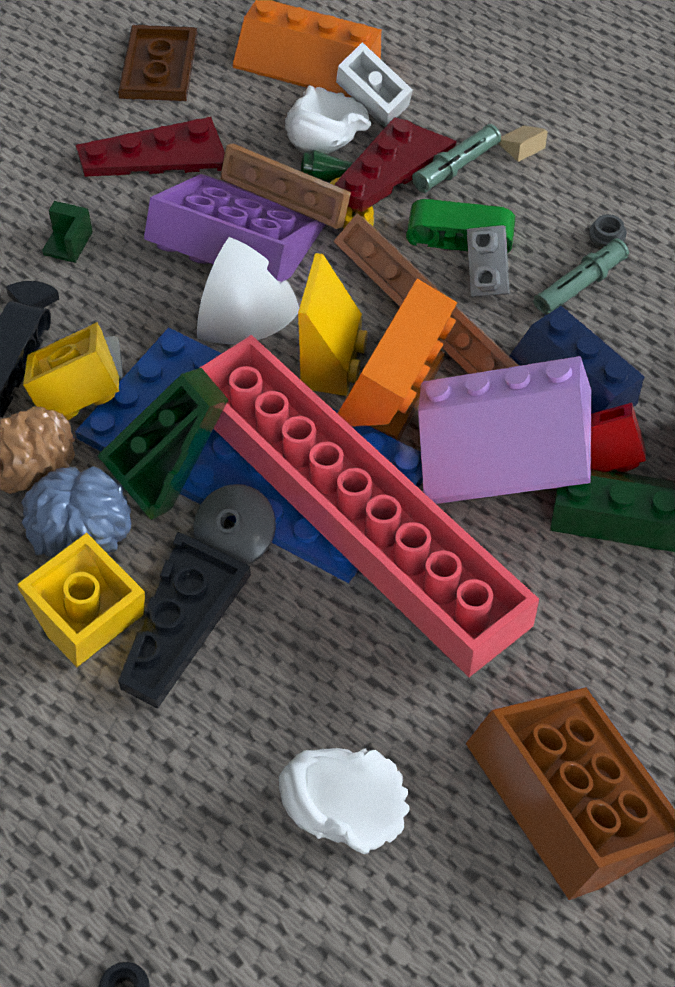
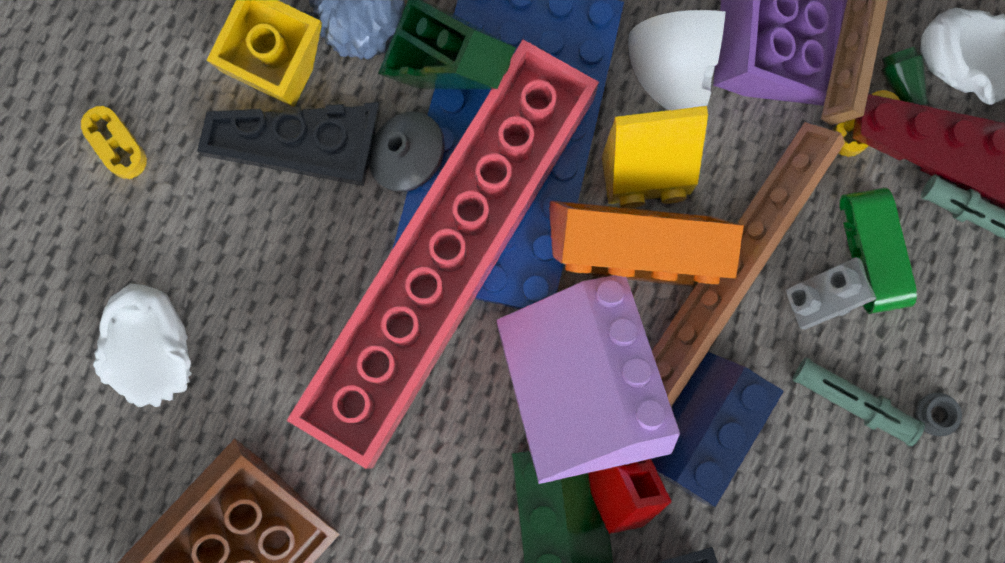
camera: 70 degrees right, 25 degrees up
none -> yellow beam [81,106,147,179]

